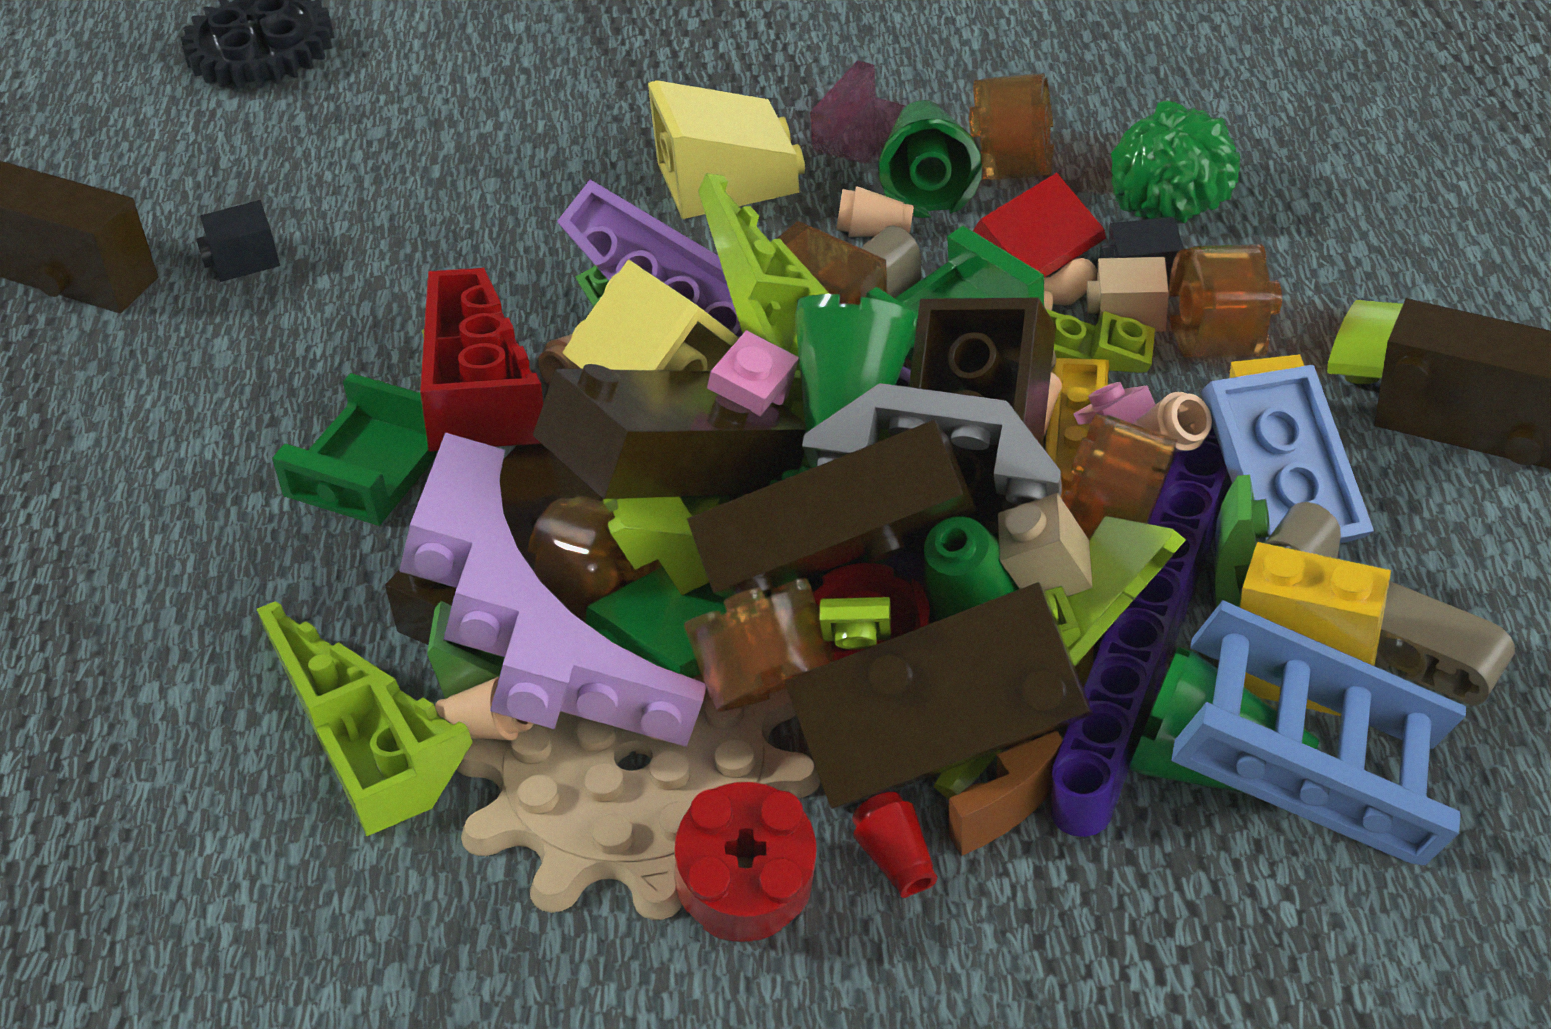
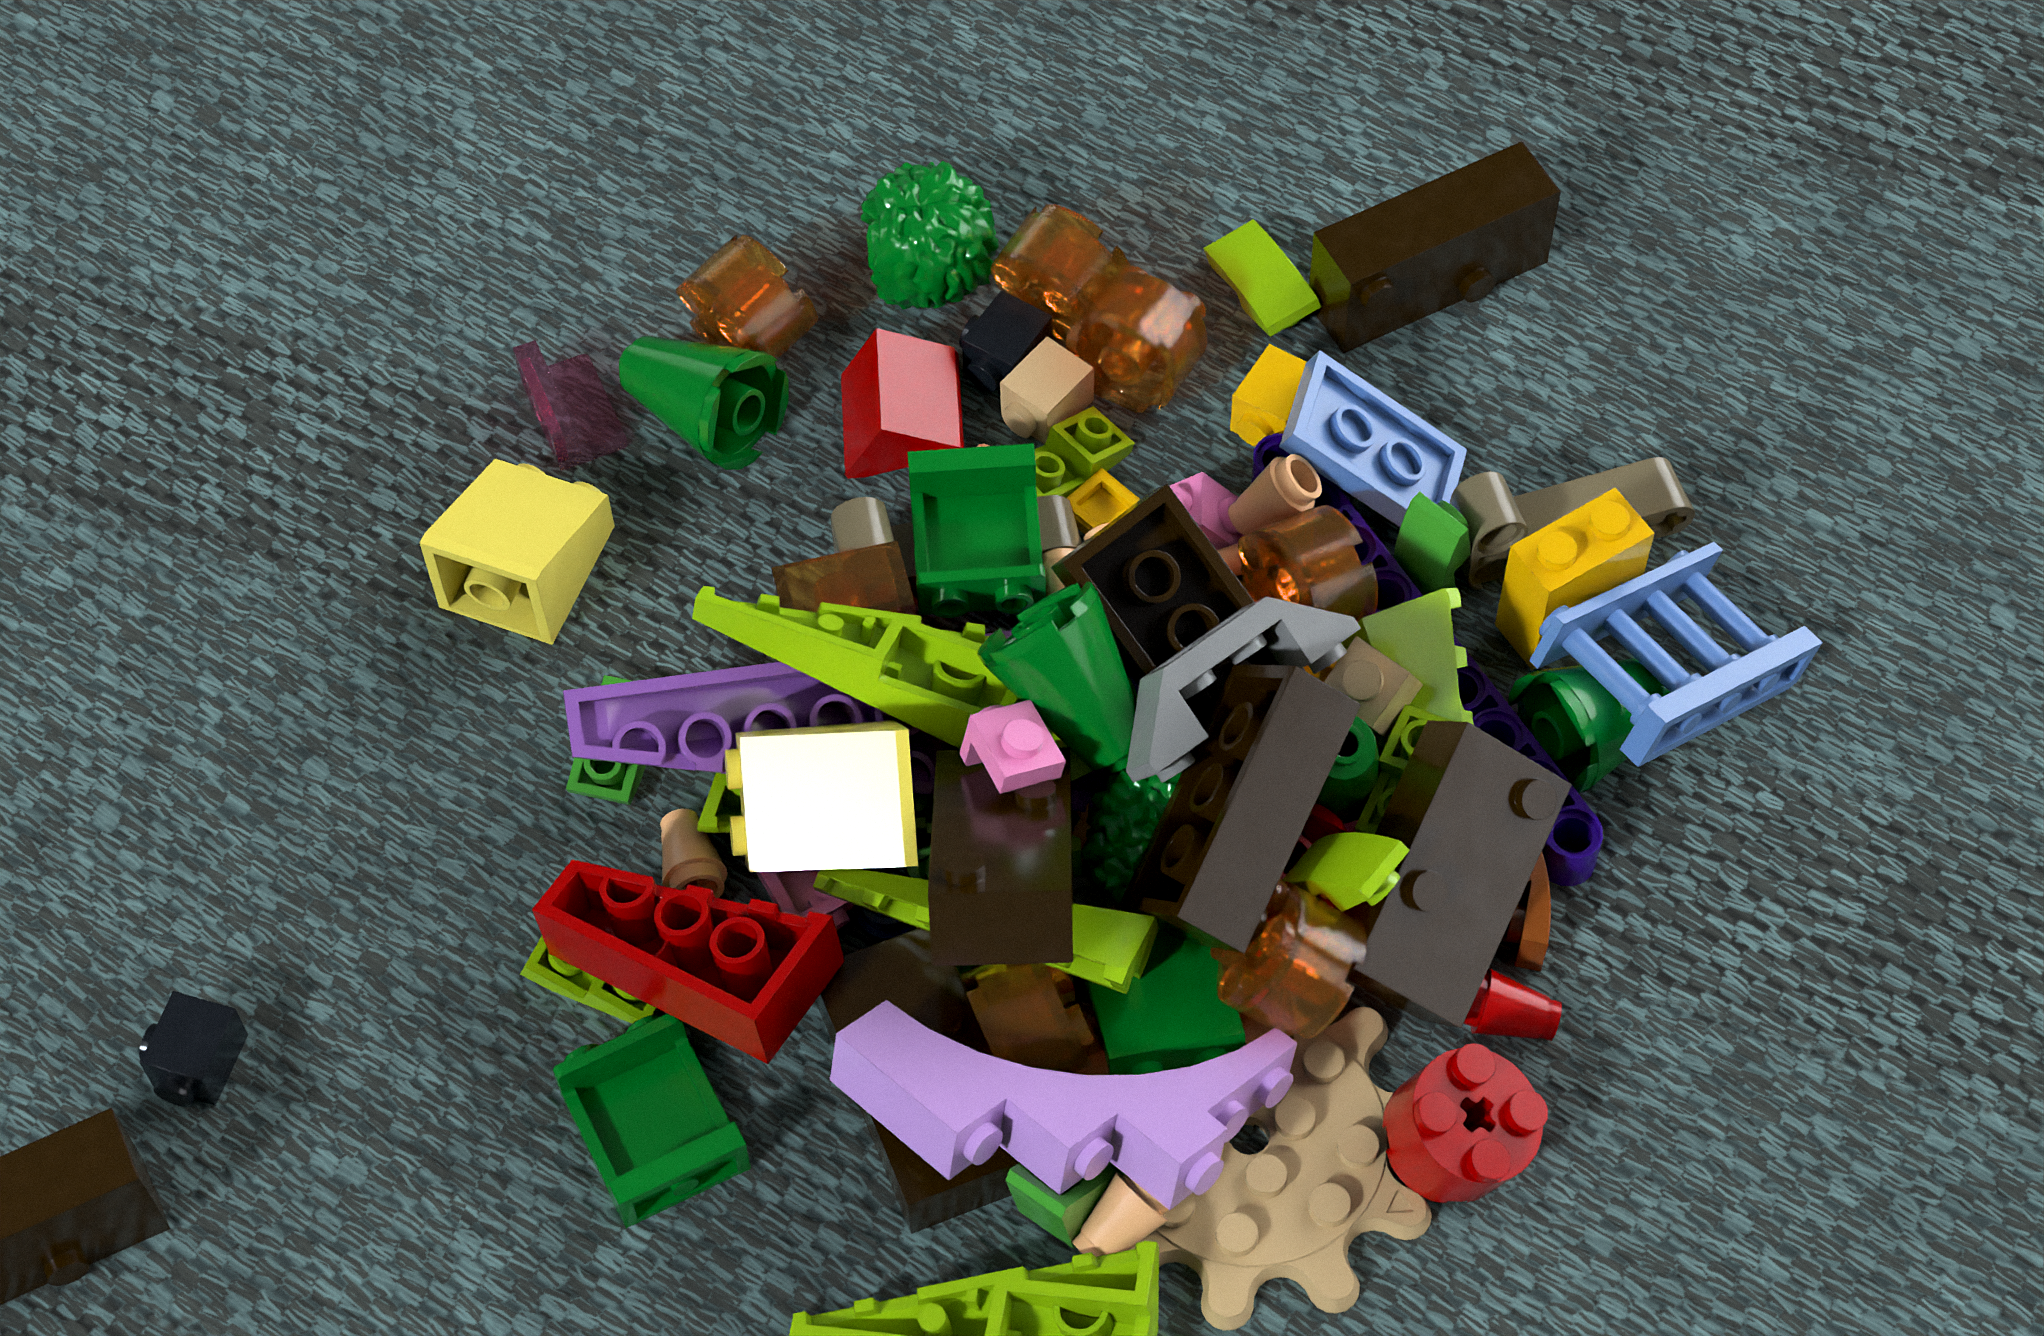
camera: 55 degrees left, 15 degrees up
light nougat cone [836,186,914,237] -> none
light nougat arm [1044,258,1098,306] -> none
none -> clear orange brick [991,204,1131,347]

